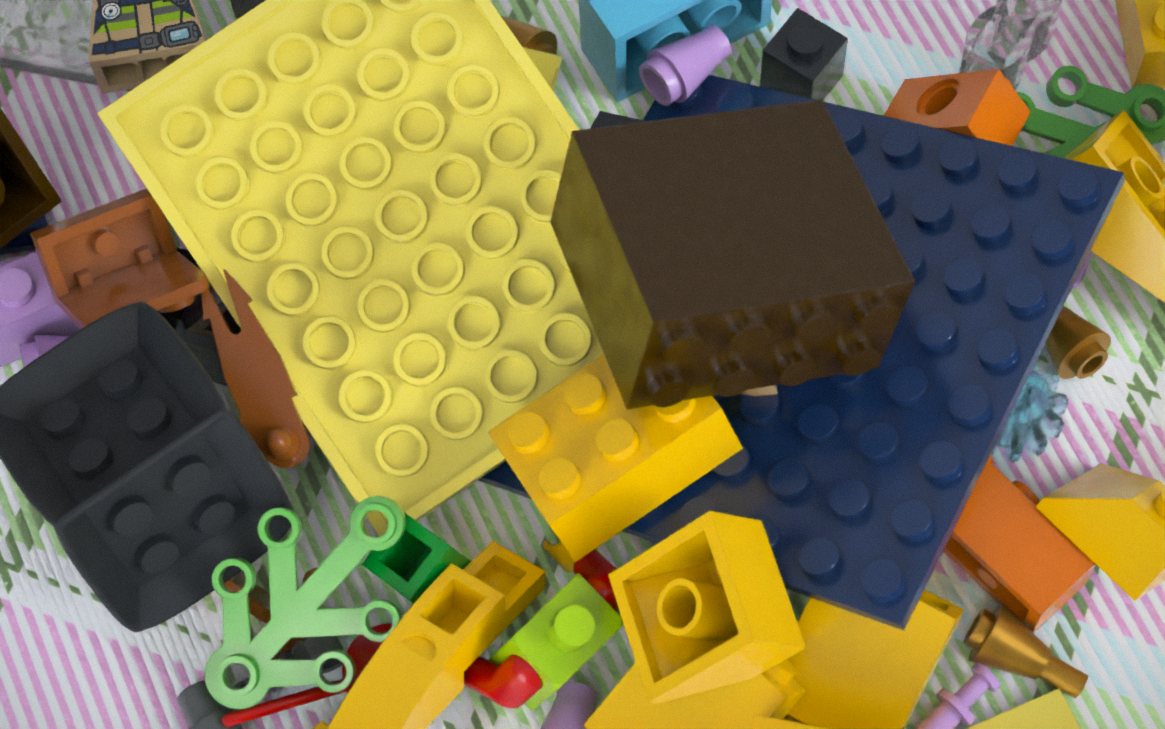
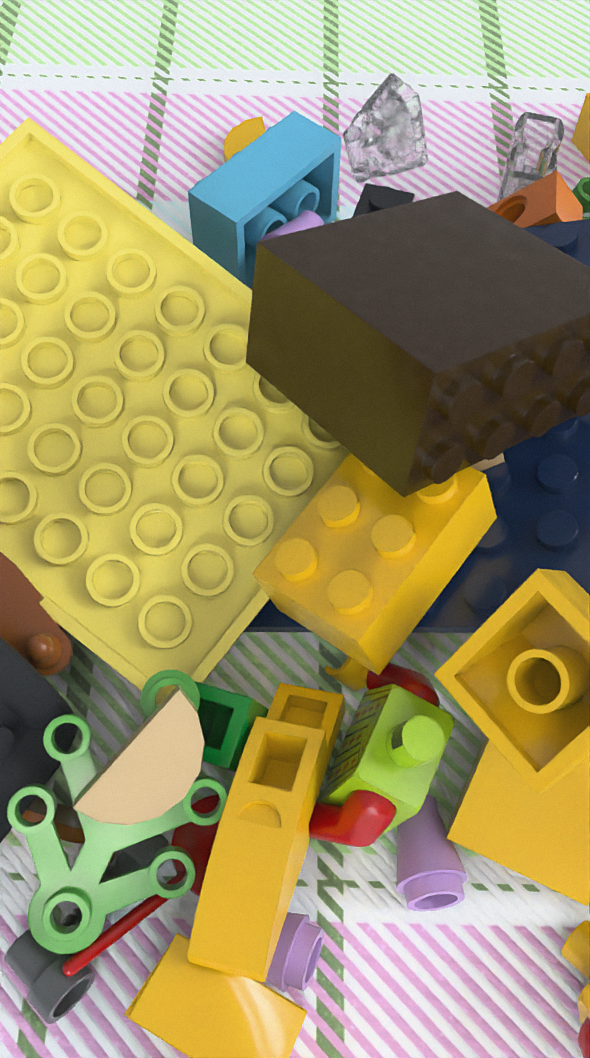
camera: 25 degrees left, 5 degrees down
none -> tan tile [73,684,205,825]

